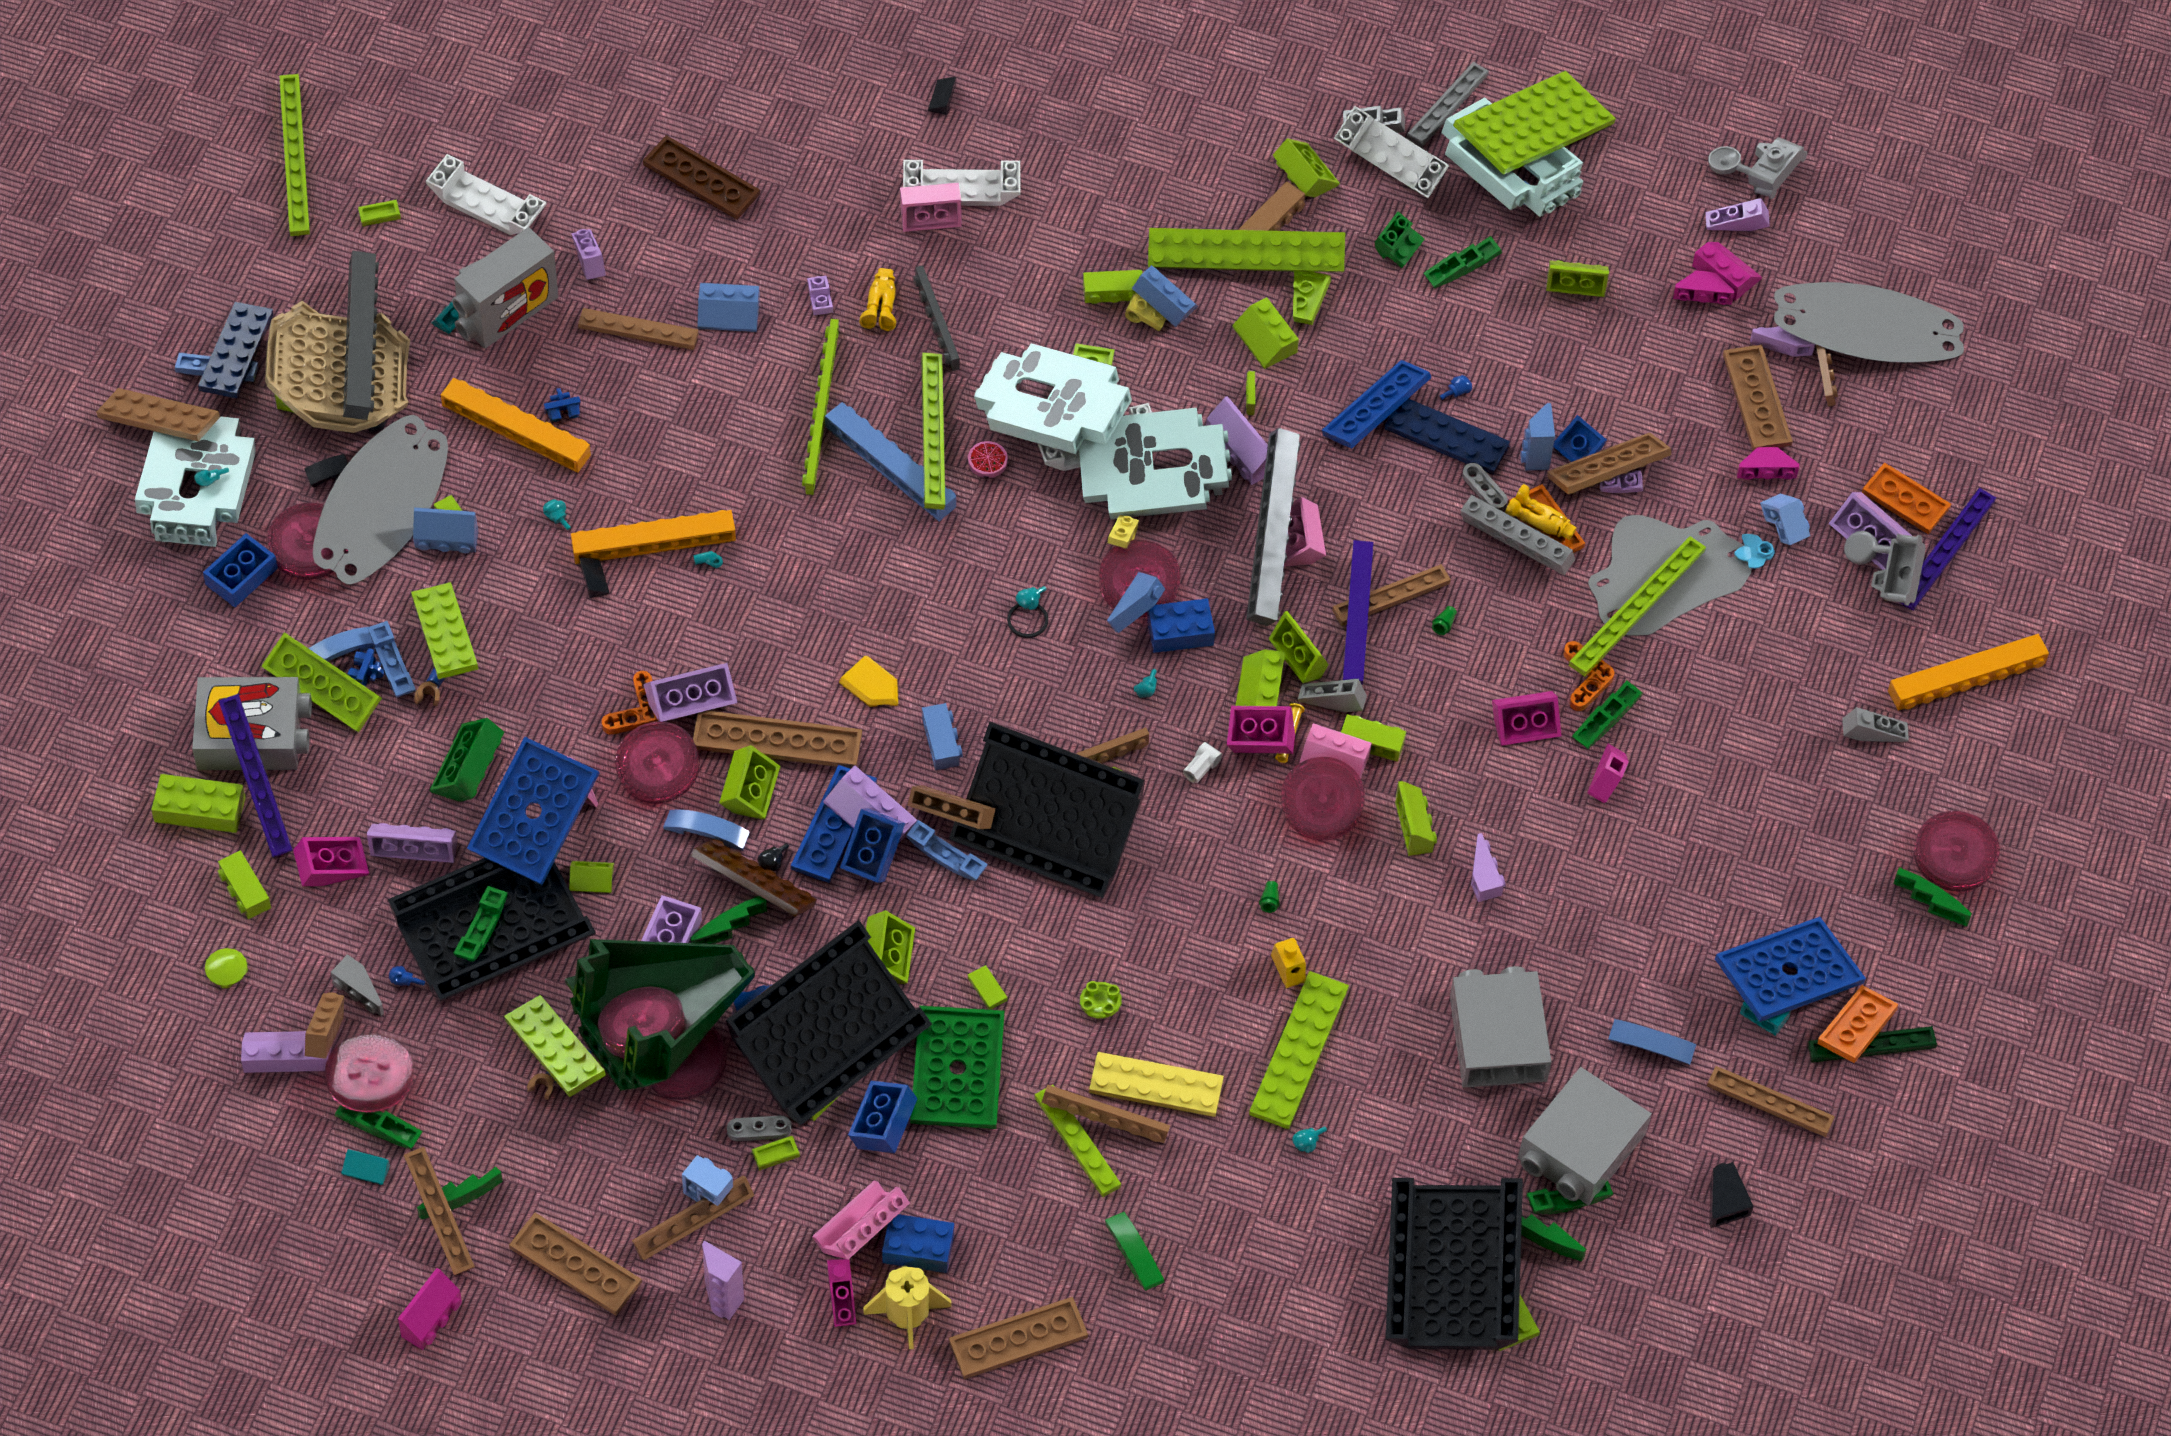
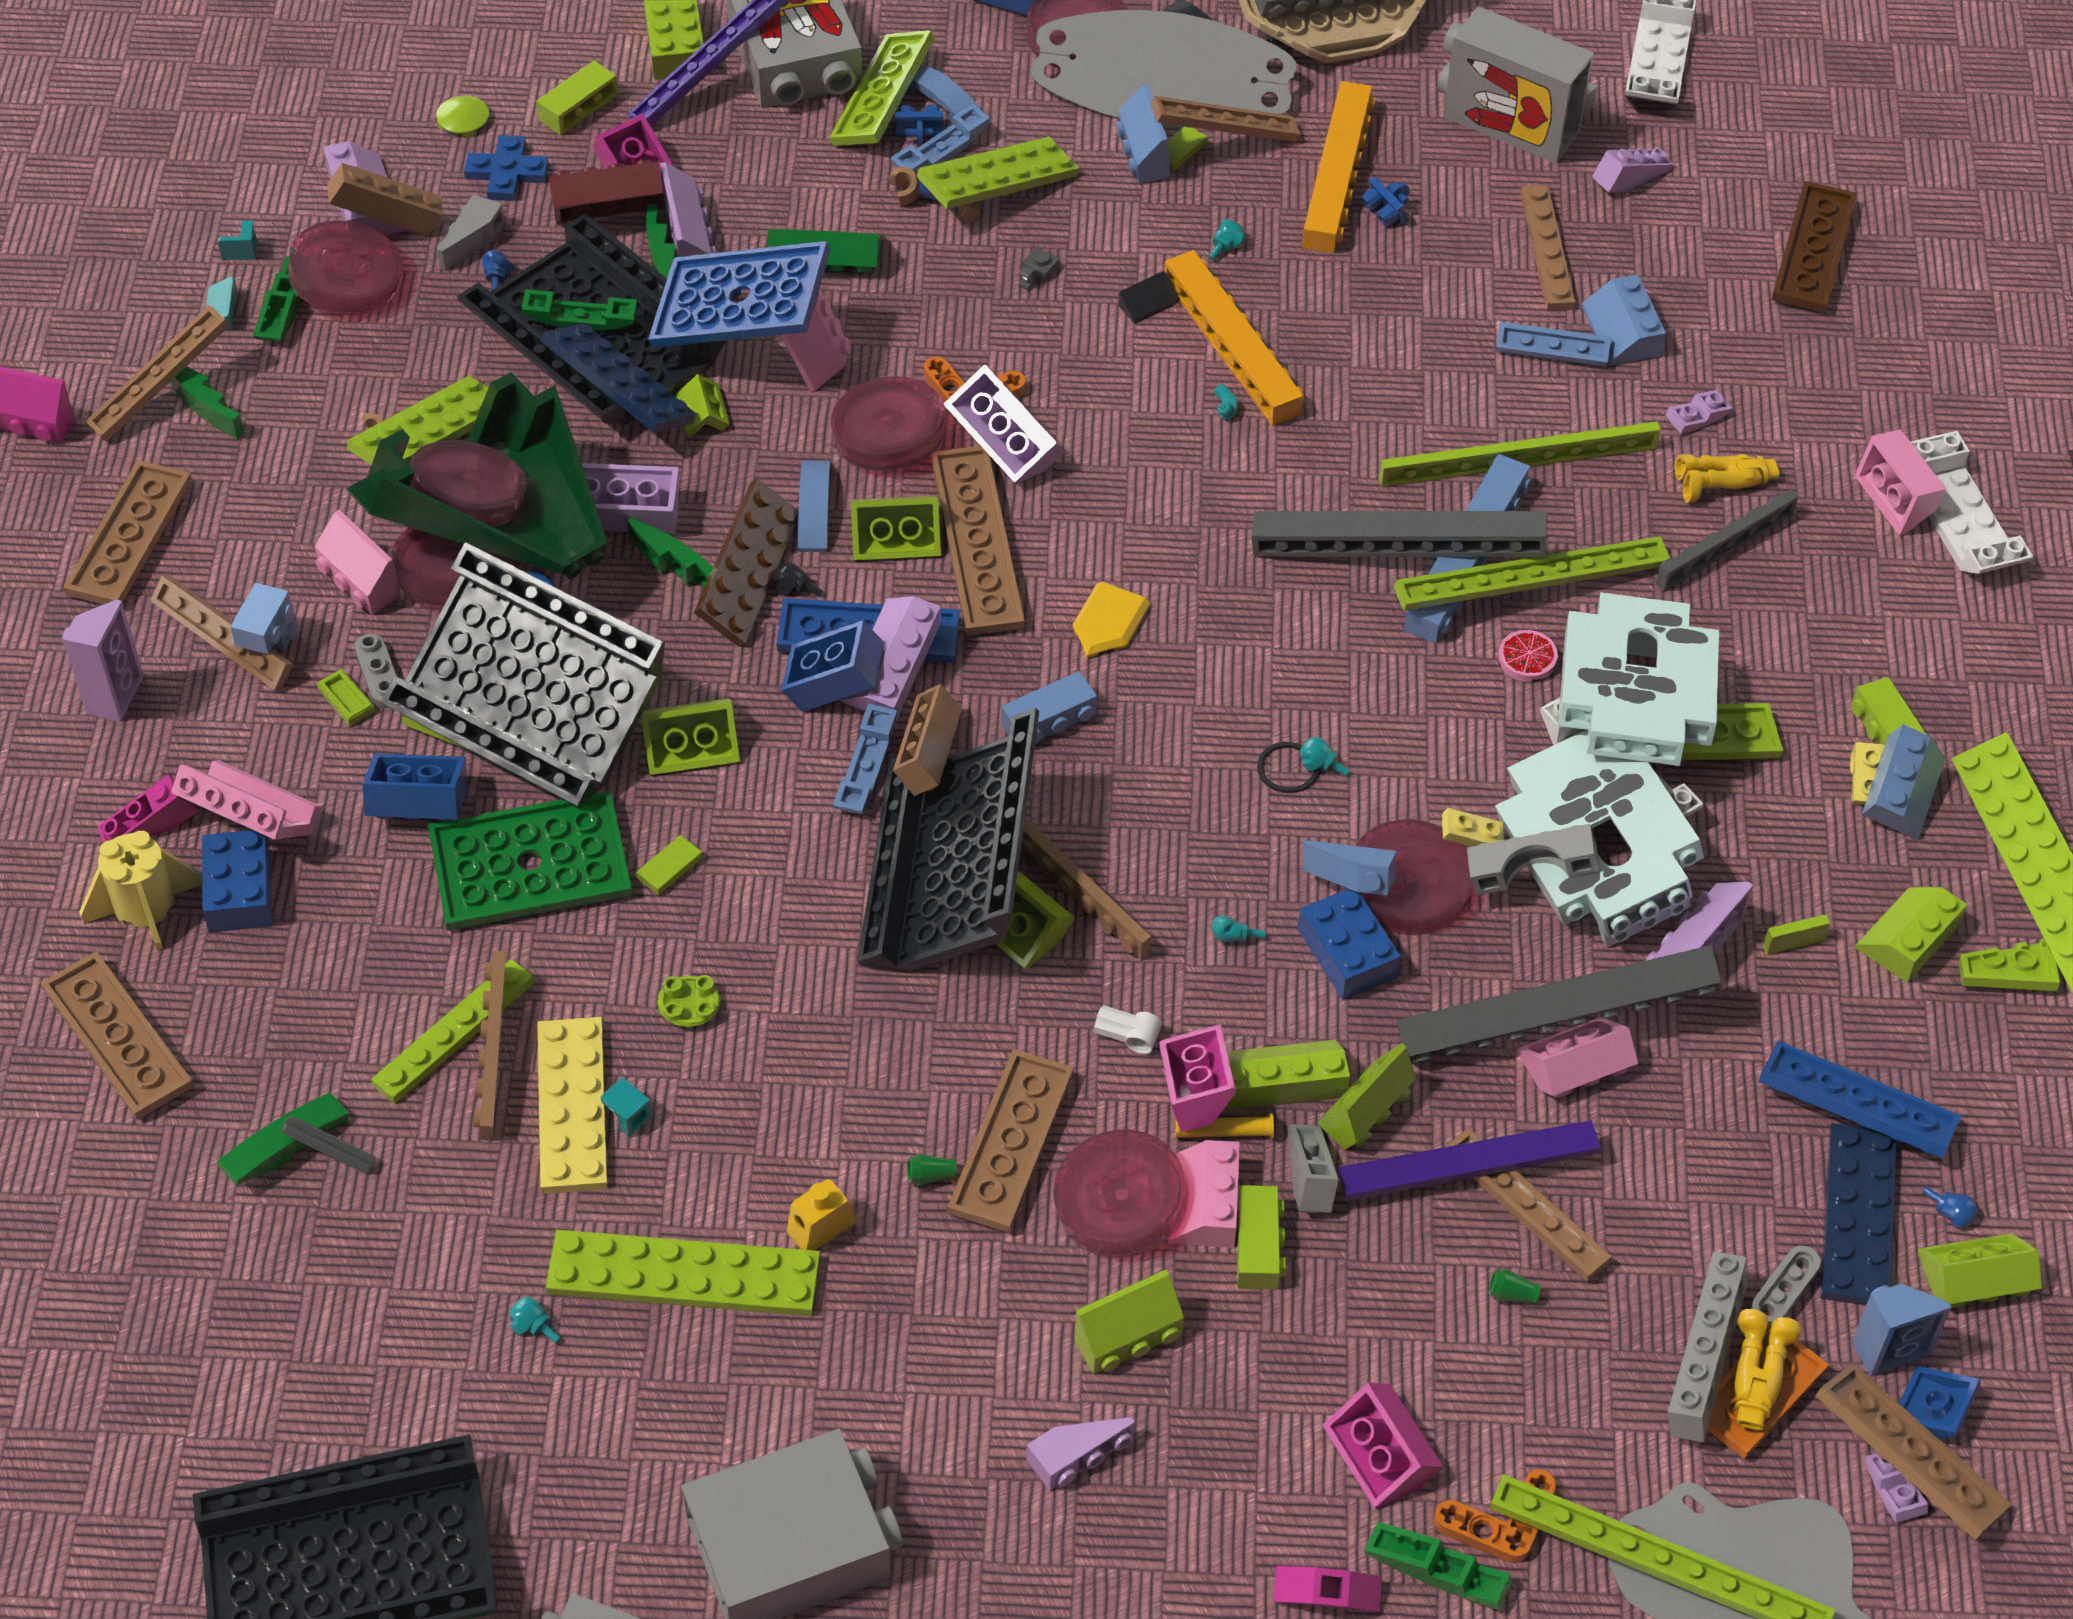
camera: 75 degrees right, 5 degrees down
none -> teal panel [218,220,257,260]
none -> dark grey axle [282,1116,375,1173]
none -> bright pink slope [315,509,400,615]
none -> blue plate [464,135,549,201]
none -> dark blue plate [541,323,697,433]
none -> dark red brick [549,160,664,223]
none -> teal panel [600,1077,652,1137]
none -> green slope [646,204,676,278]
none -> medium nougat plate [947,1049,1074,1233]
none -> dark grey plate [1019,247,1060,290]
none -> medium nougat plate [1150,96,1301,142]
none -> dark grey brick [1251,511,1548,557]
none -> light grey arch [1467,824,1600,895]
none -> medium blue plate [1496,322,1611,367]
none -> lime slope [1918,1233,2042,1307]

